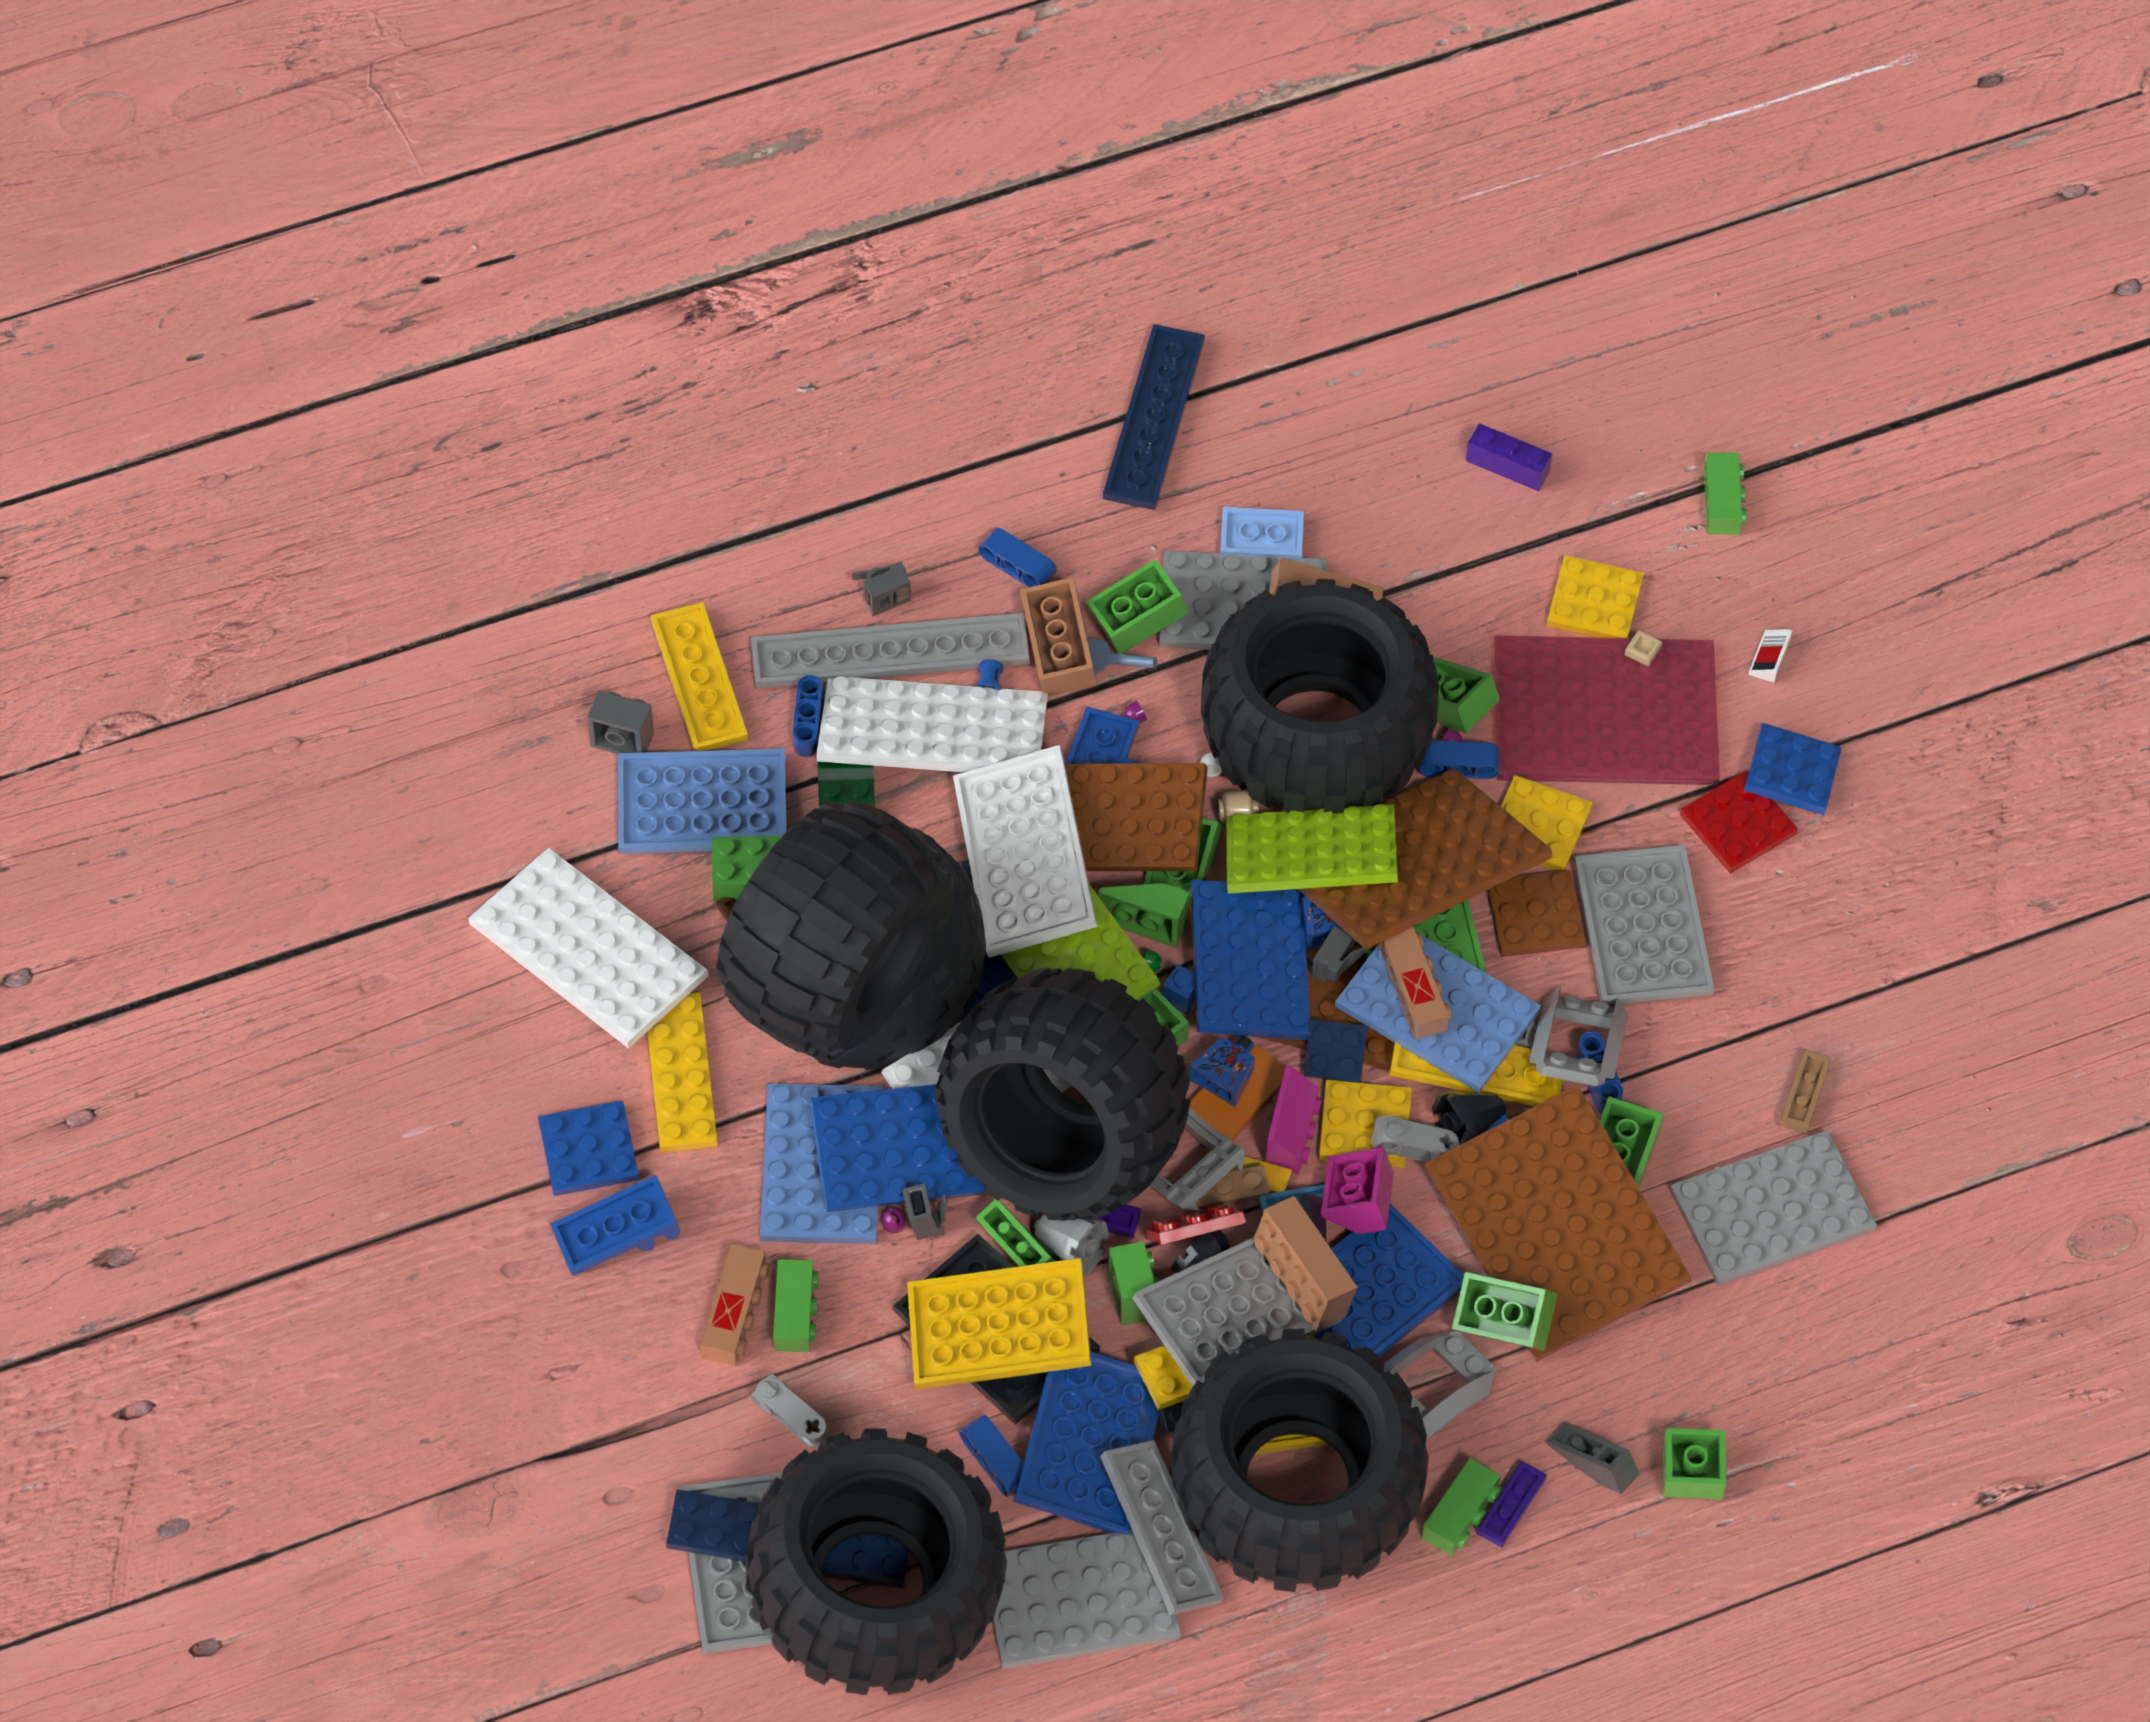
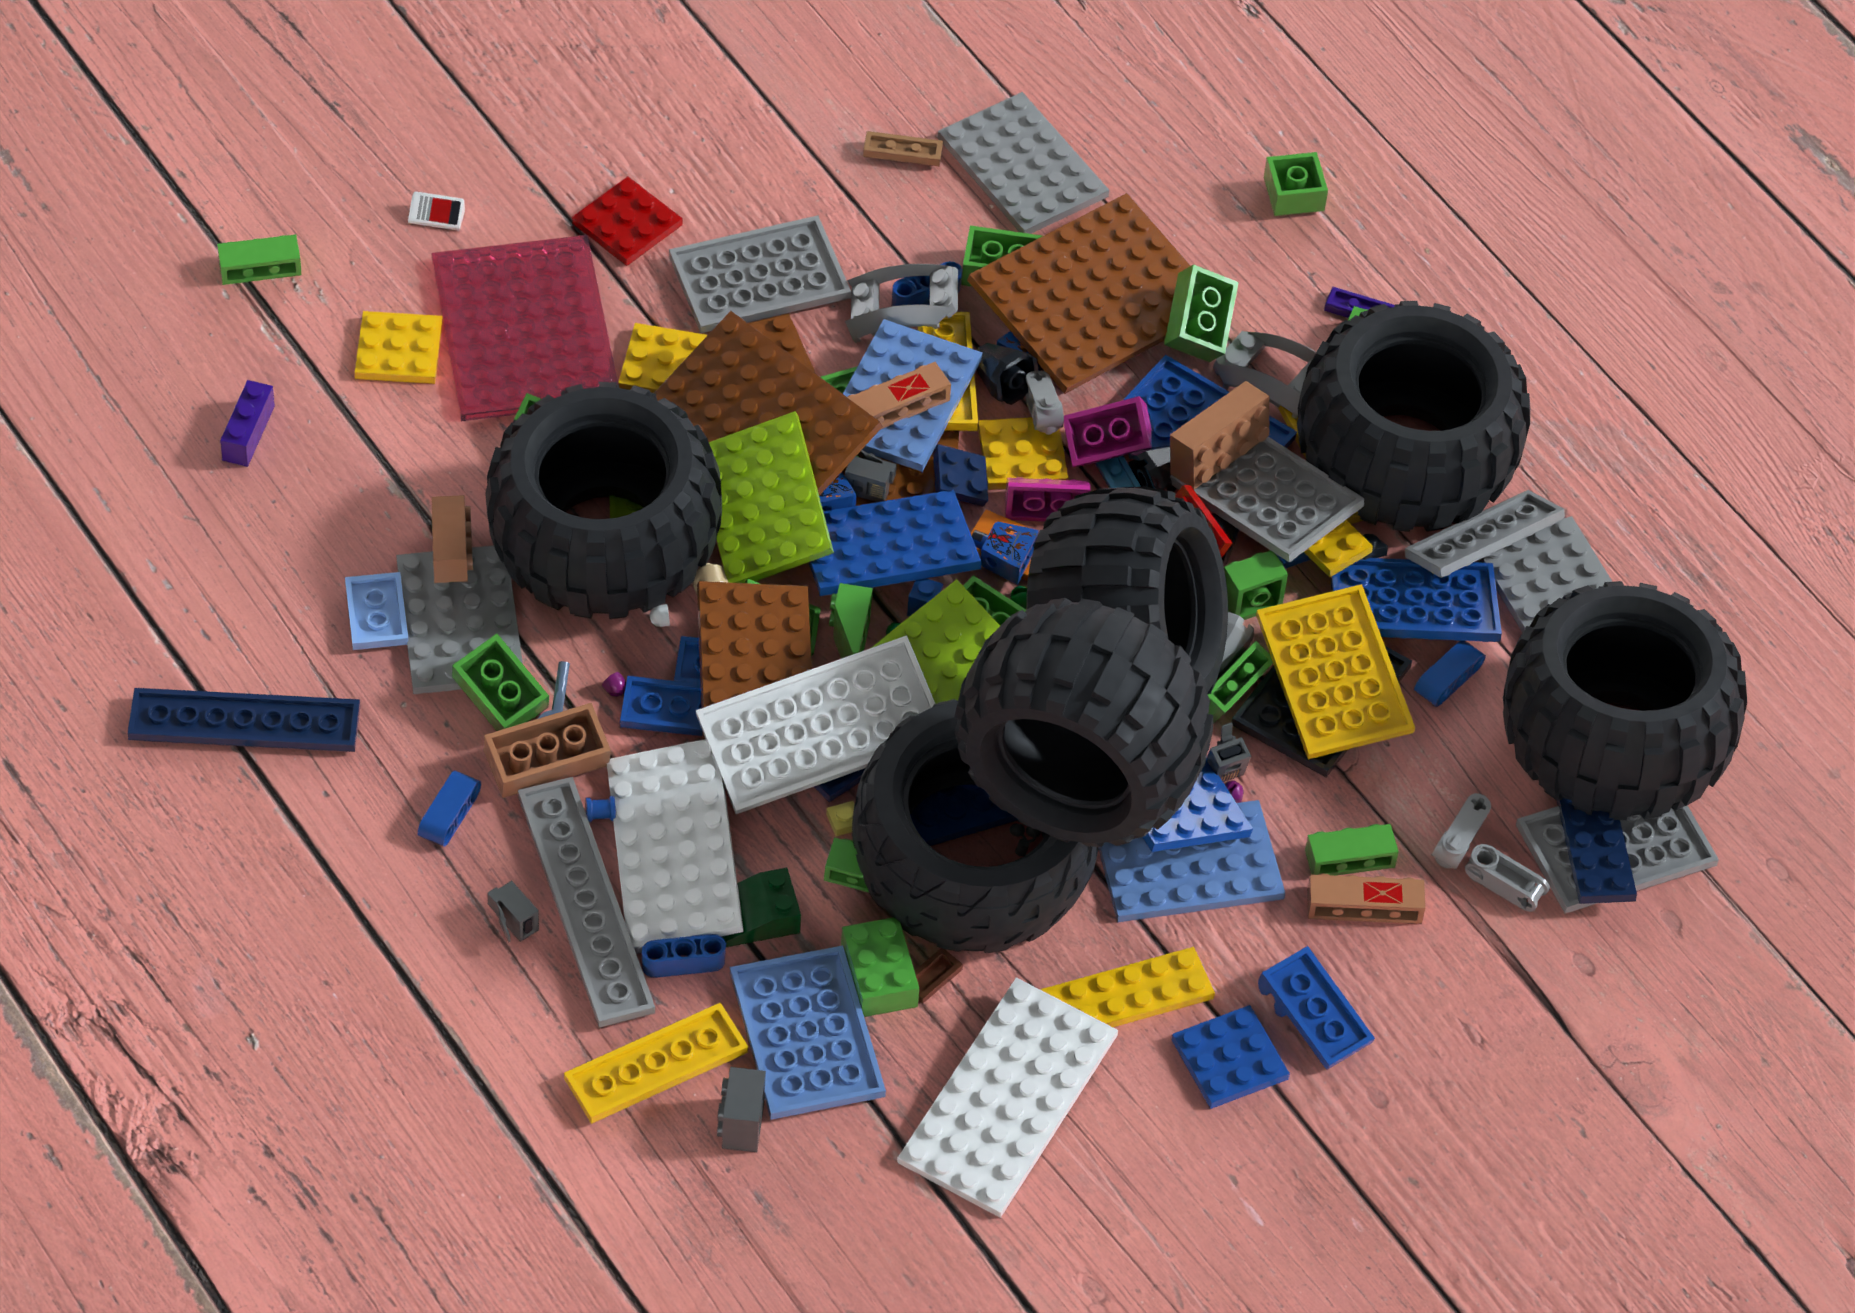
camera: 105 degrees left, 5 degrees down
dark grey slope [1546,1422,1640,1494] -> none
tan tile [1625,630,1662,667] -> none
blue plate [1744,722,1842,815] -> none
none -> light grey piece [1465,844,1550,912]

